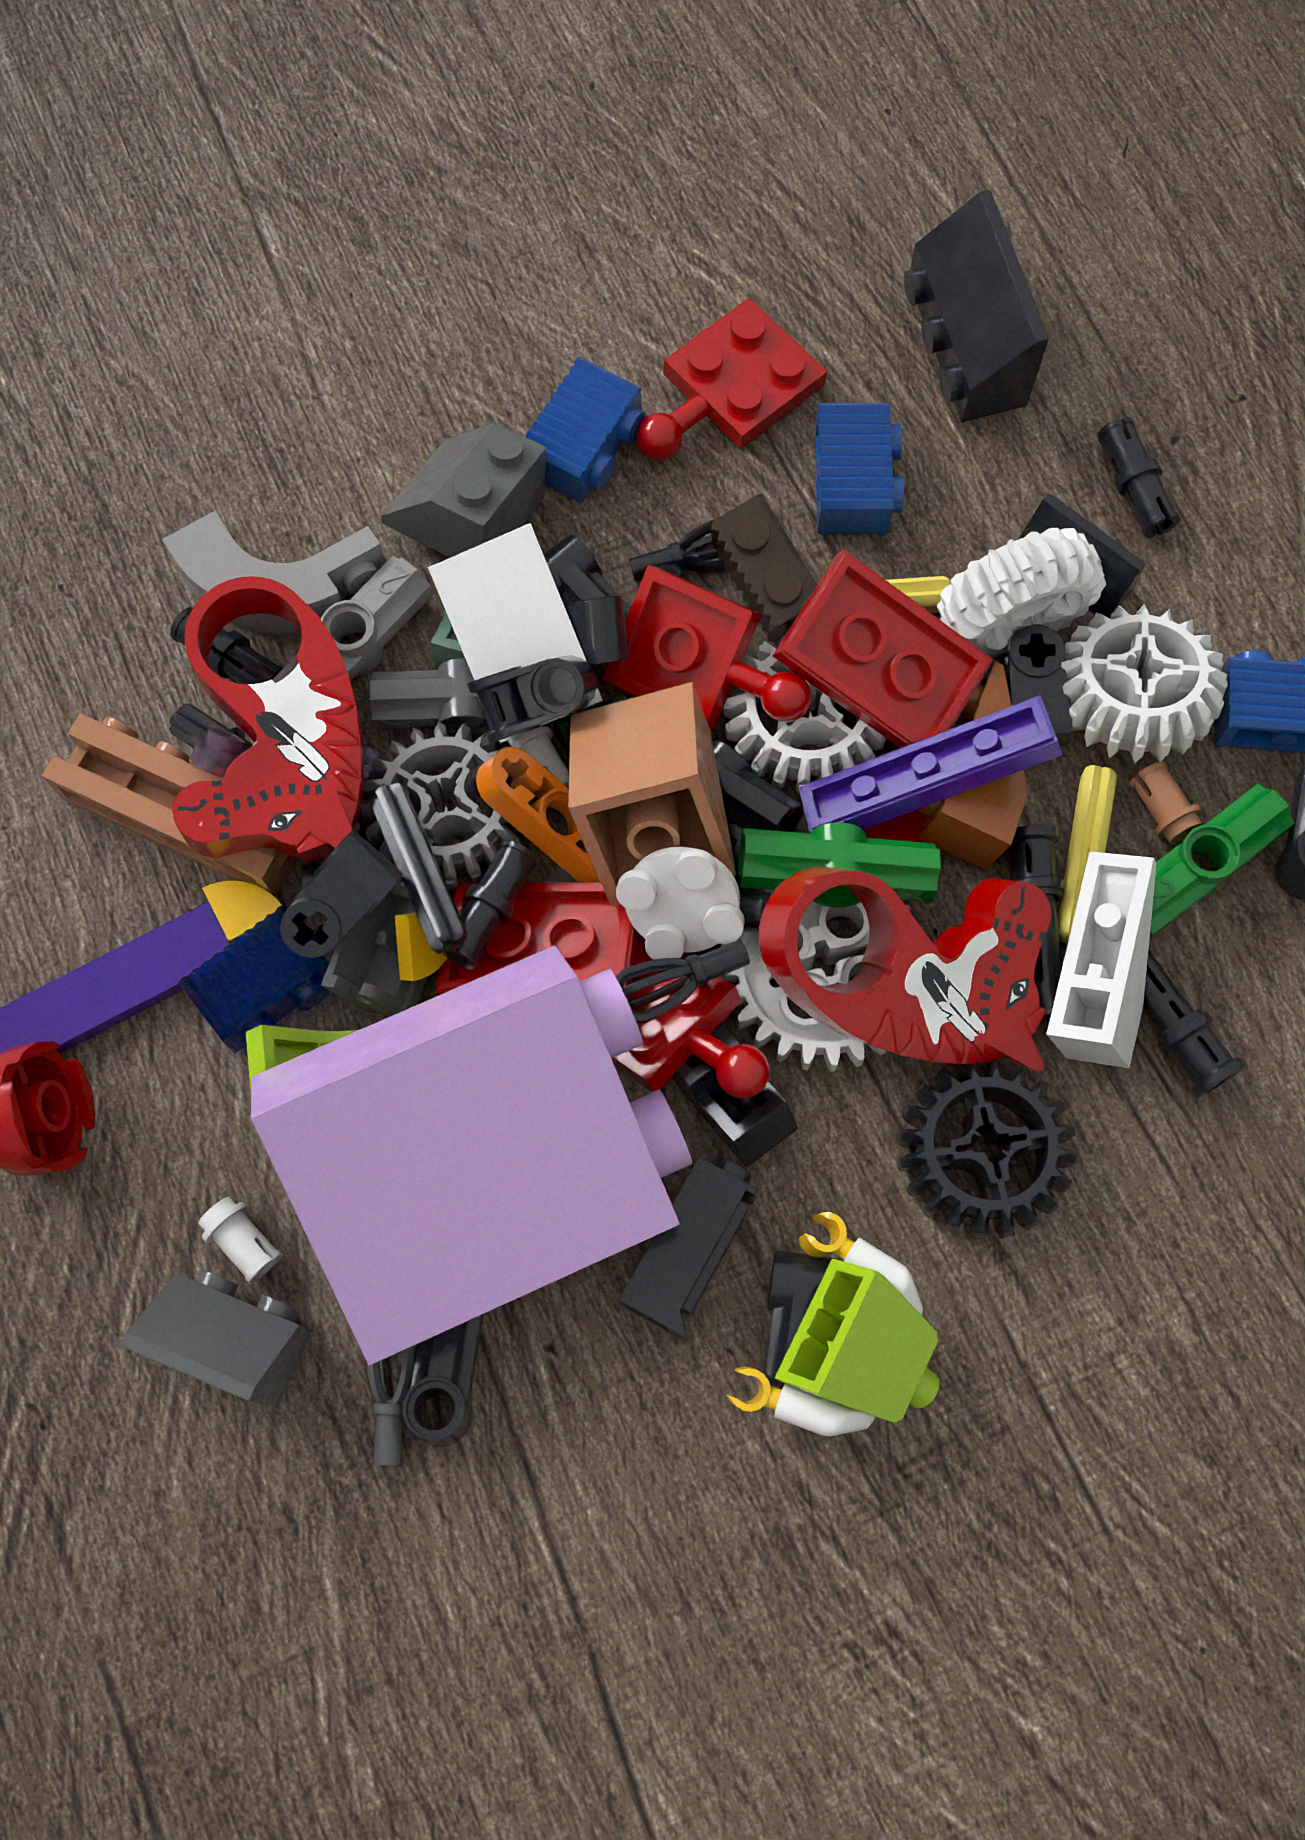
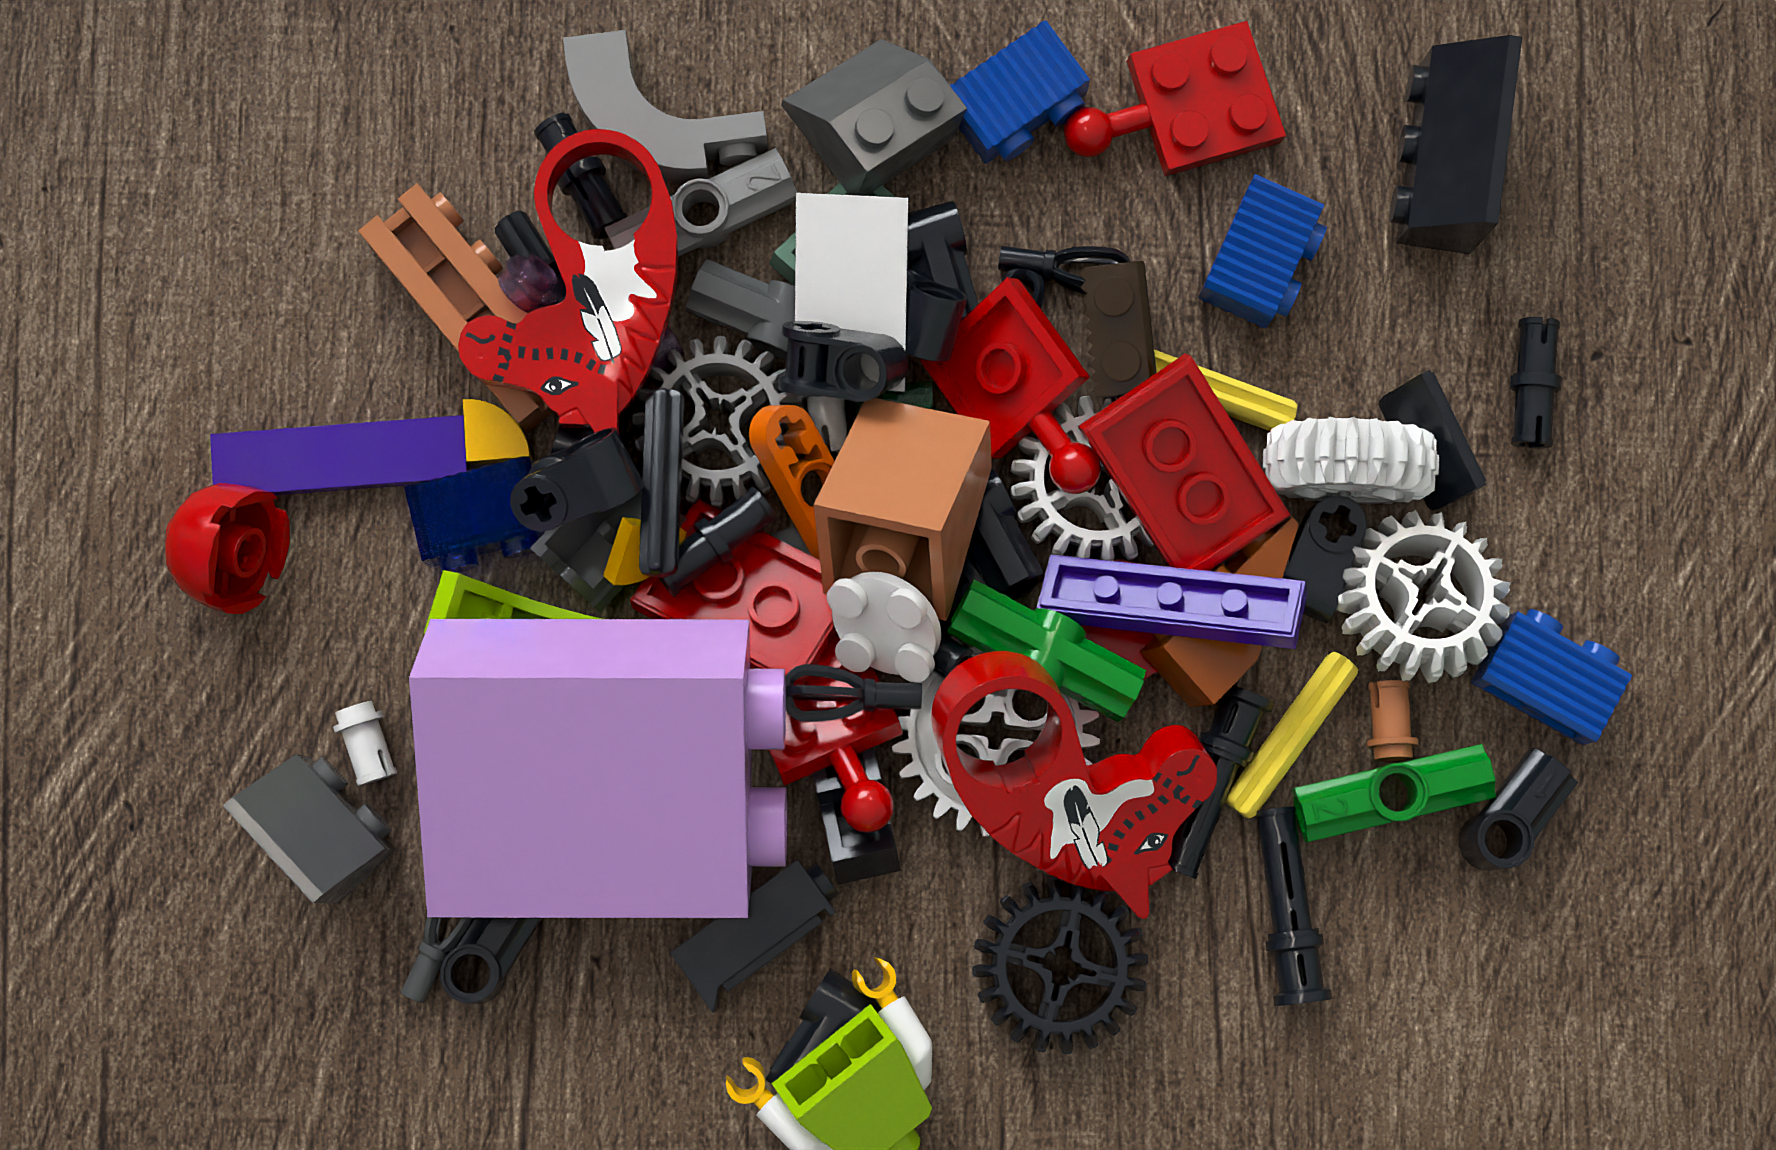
camera: 20 degrees right, 10 degrees up
white slope [1047,851,1157,1068] -> none

